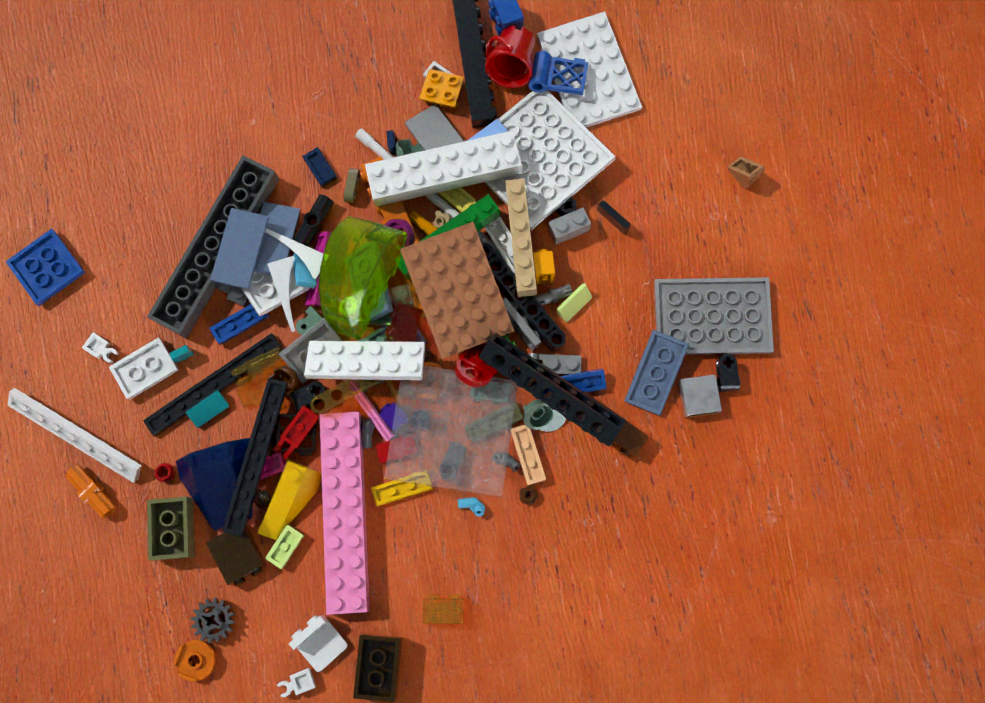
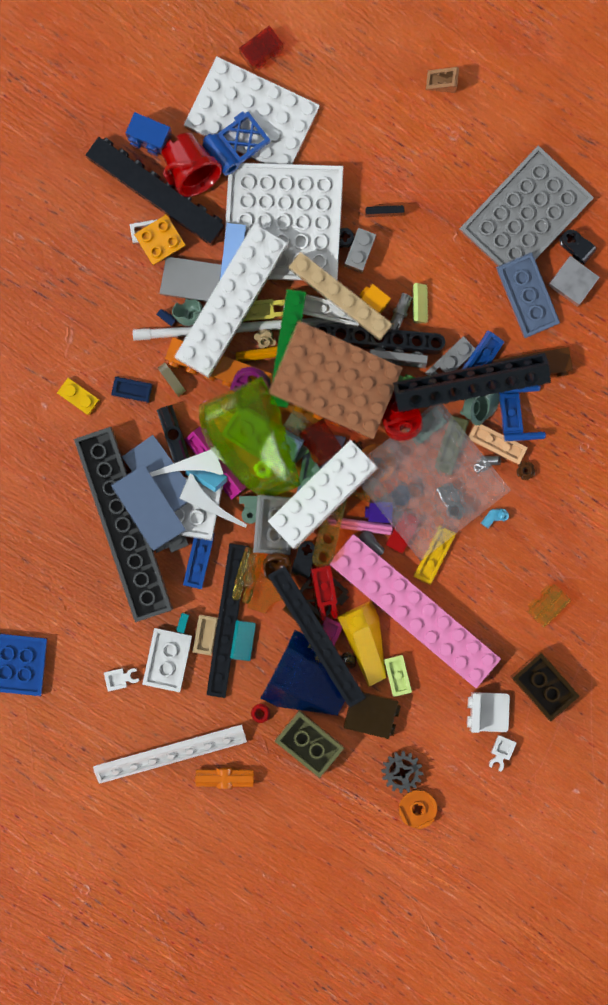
camera: 55 degrees left, 10 degrees up
none -> yellow plate [57,378,99,416]
none -> tan tile [193,615,218,656]
none -> clear red brick [239,25,283,70]
none -> blue plate [499,385,546,442]

